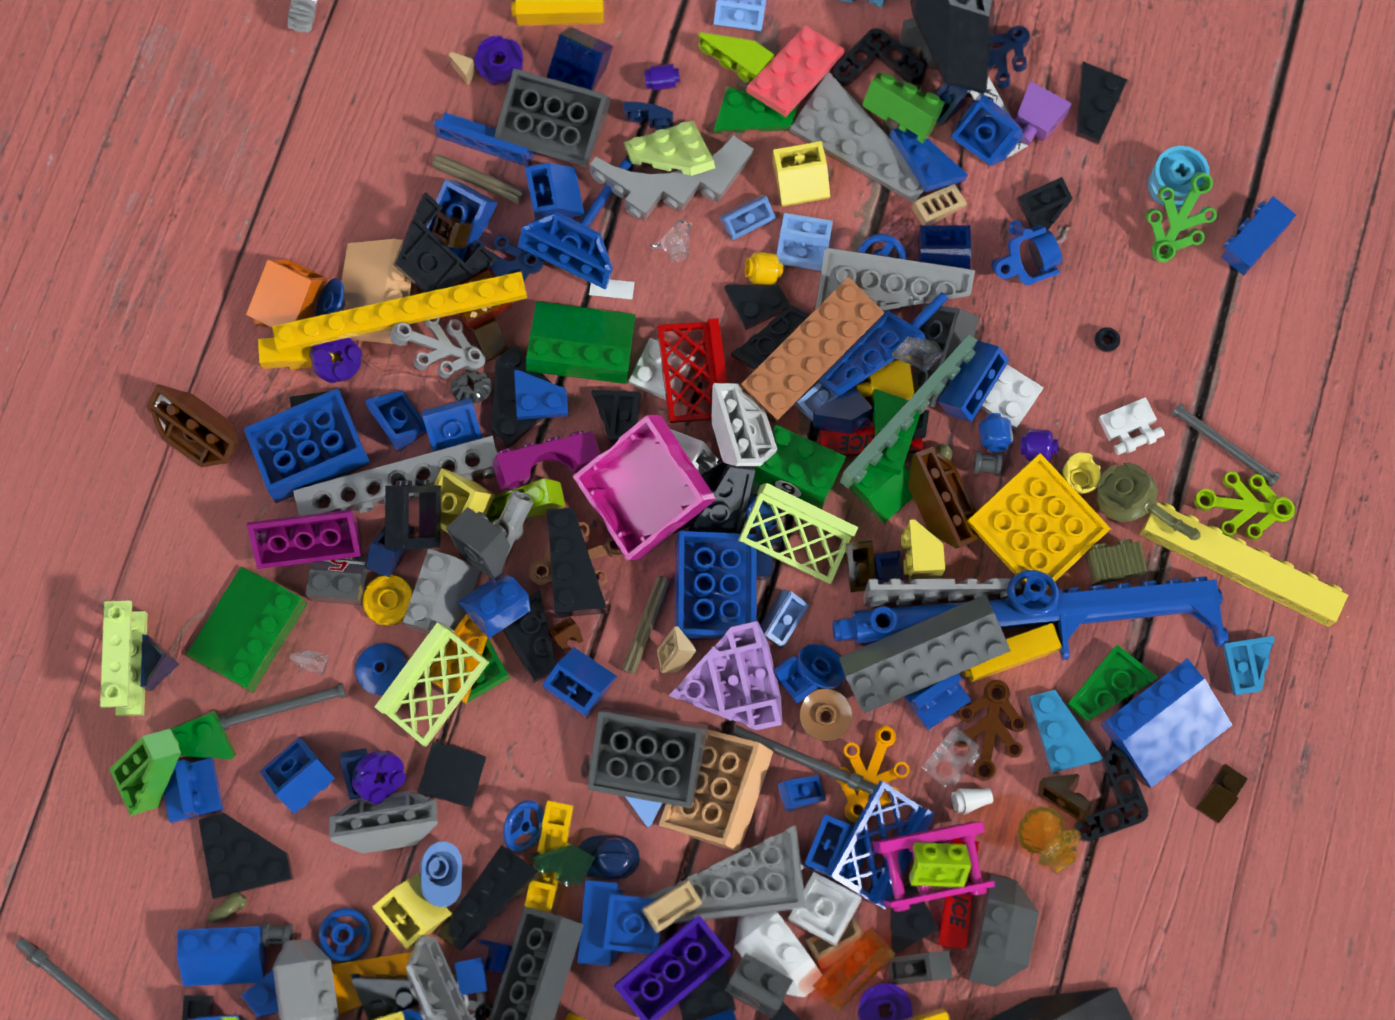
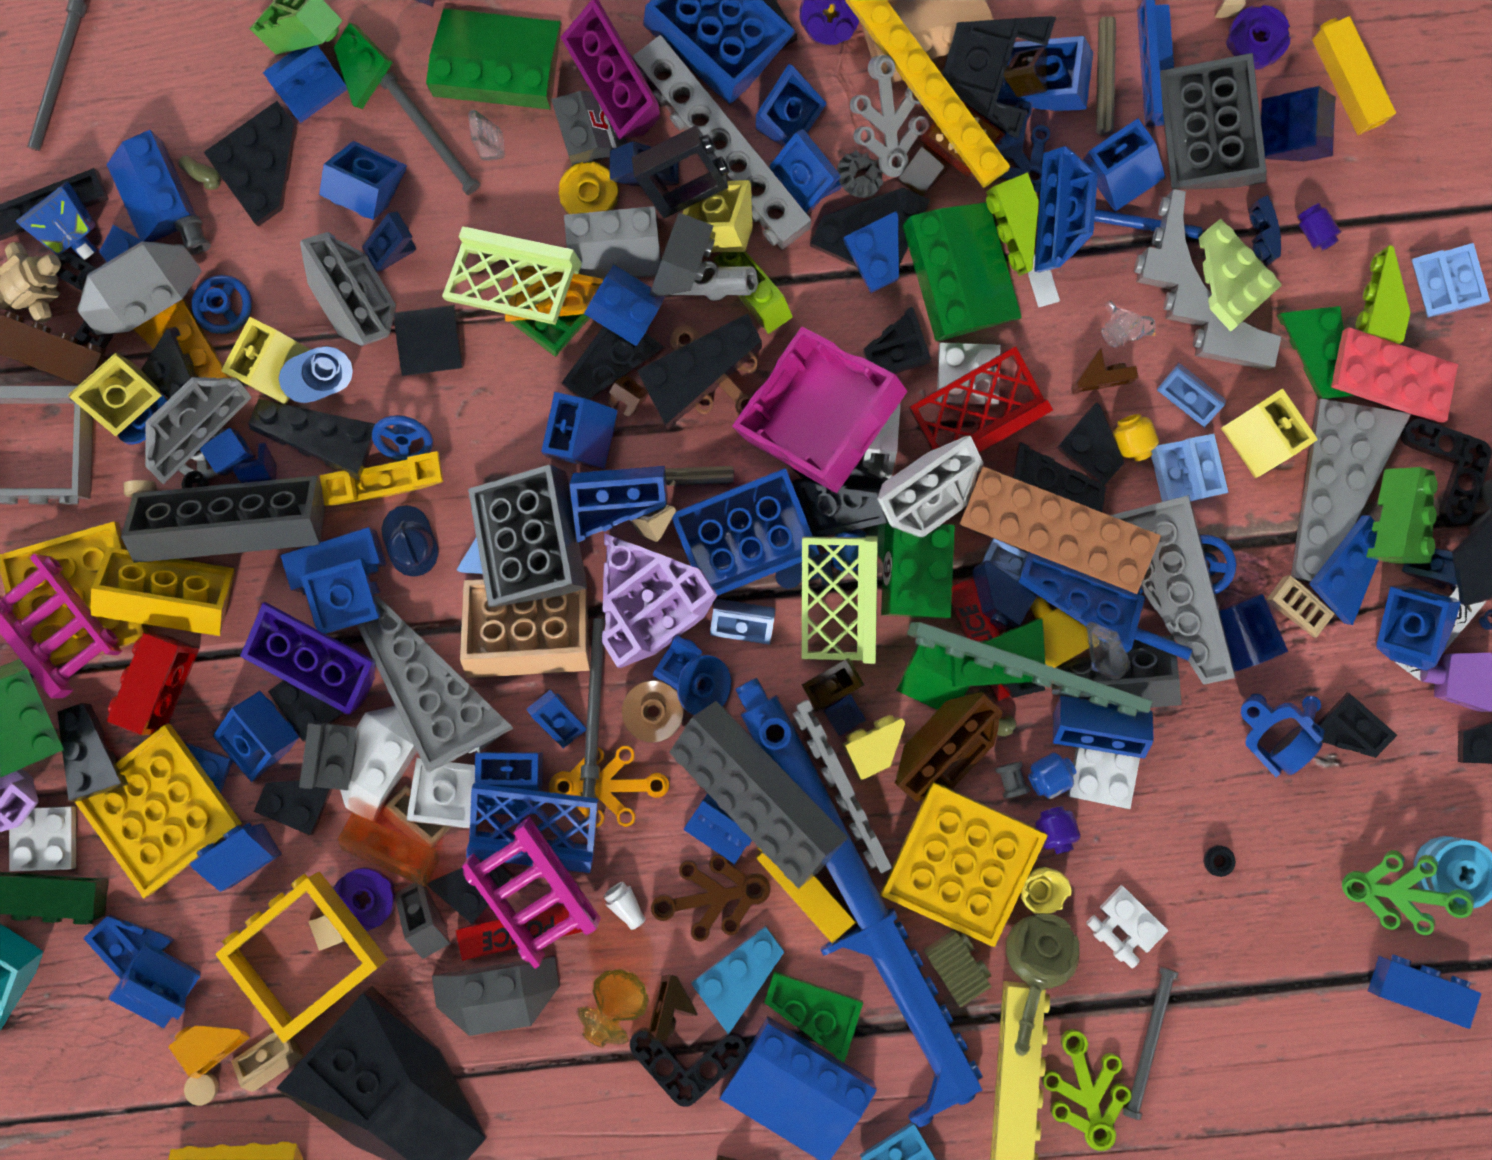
camera: 70 degrees right, 10 degrees up
dark purple plate [352,750,406,804] -> none
blue dish [355,643,407,695] -> none
magenta arch [492,430,600,492] -> none
clear green slope [528,843,595,887] -> none
tan tile [642,880,703,933] -> none
lime bracket [909,843,971,887] -> none
clear brick [921,726,981,788] -> none
blue piece [1007,570,1060,617] -> none
none -> blue wedge [569,466,668,543]
none -> lime slope [986,173,1039,276]
none -> reddish brown slope [1071,348,1139,394]

